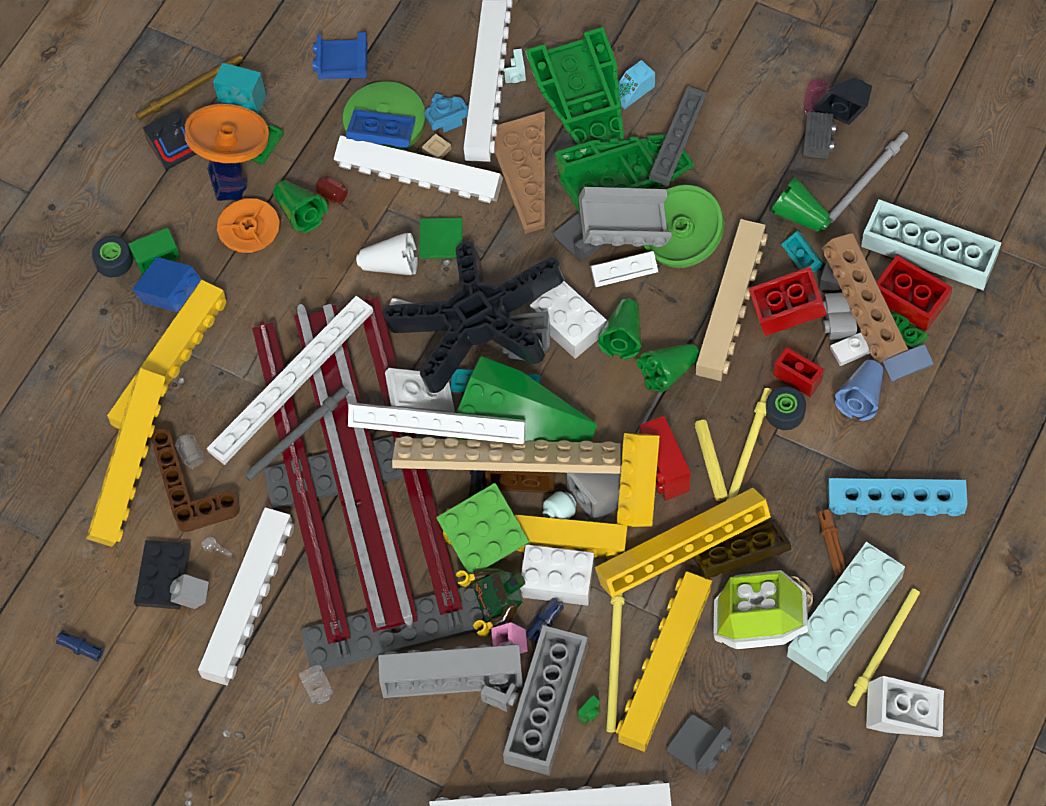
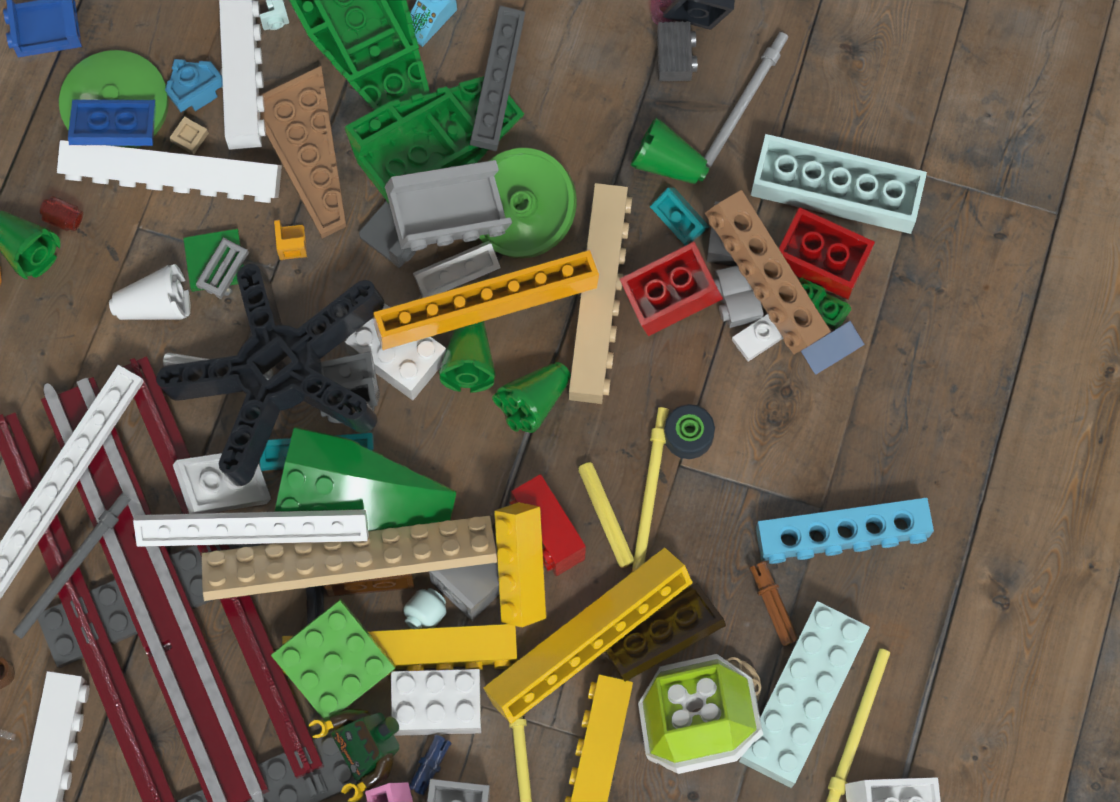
camera: 15 degrees left, 10 degrees up
red brick [773,347,824,397] -> none
medium blue cone [835,360,884,421] -> none
none -> light grey tile [196,238,248,299]
none -> light orange panel [274,220,307,260]
none -> light orange brick [373,250,599,350]

